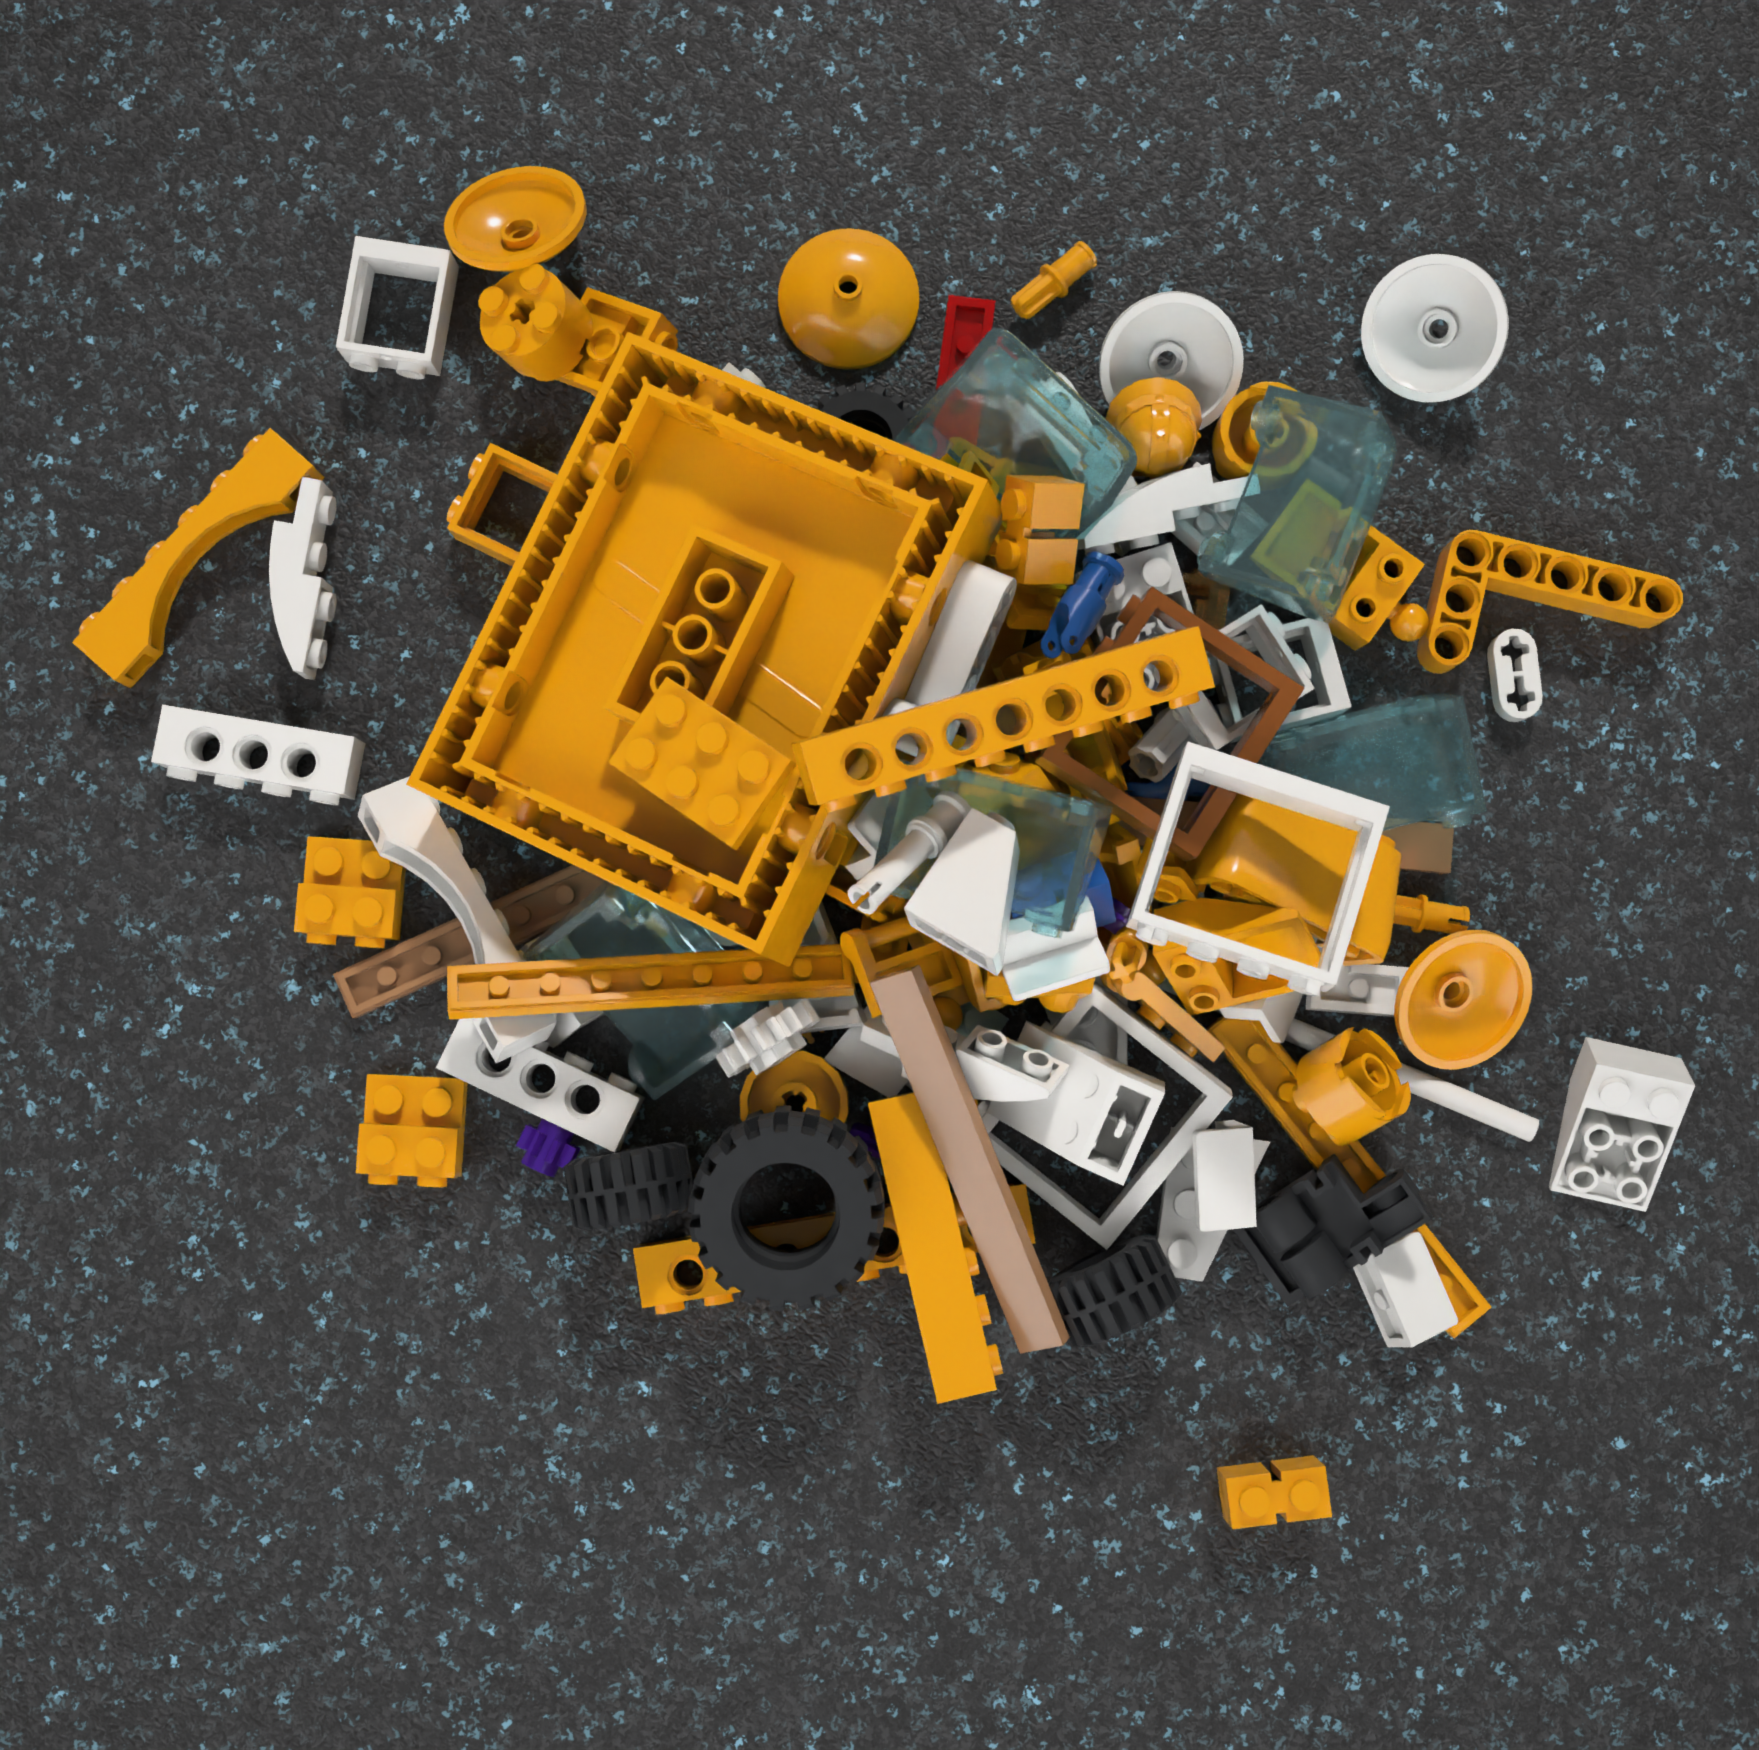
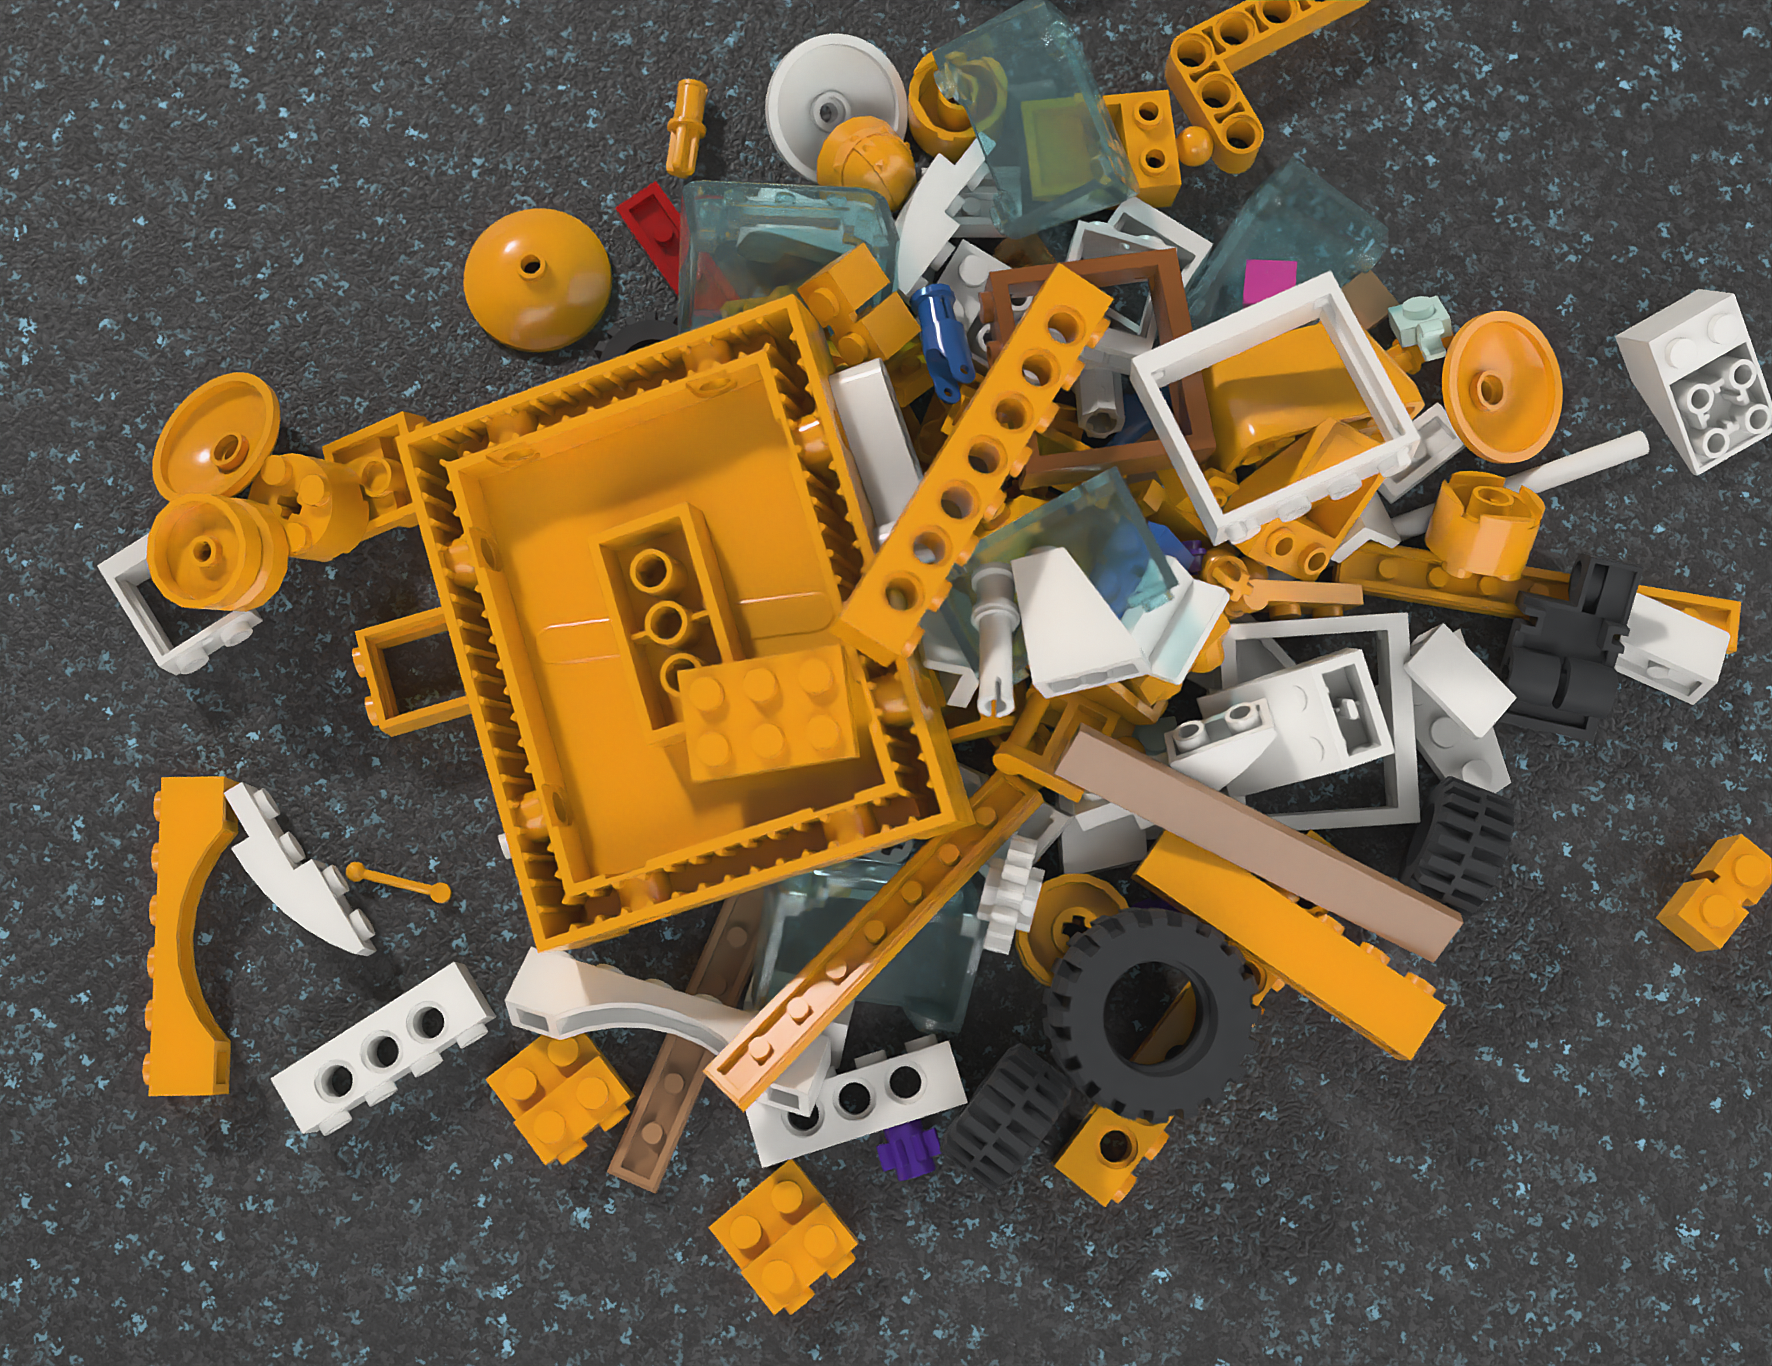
camera: 40 degrees left, 5 degrees down
white beam [1487,628,1543,722] -> none
none -> light orange wheel [146,493,289,612]
none -> light orange hinge [345,862,452,903]
none -> dark pink slope [1243,259,1297,309]
none -> light aqua plate [1388,296,1453,361]

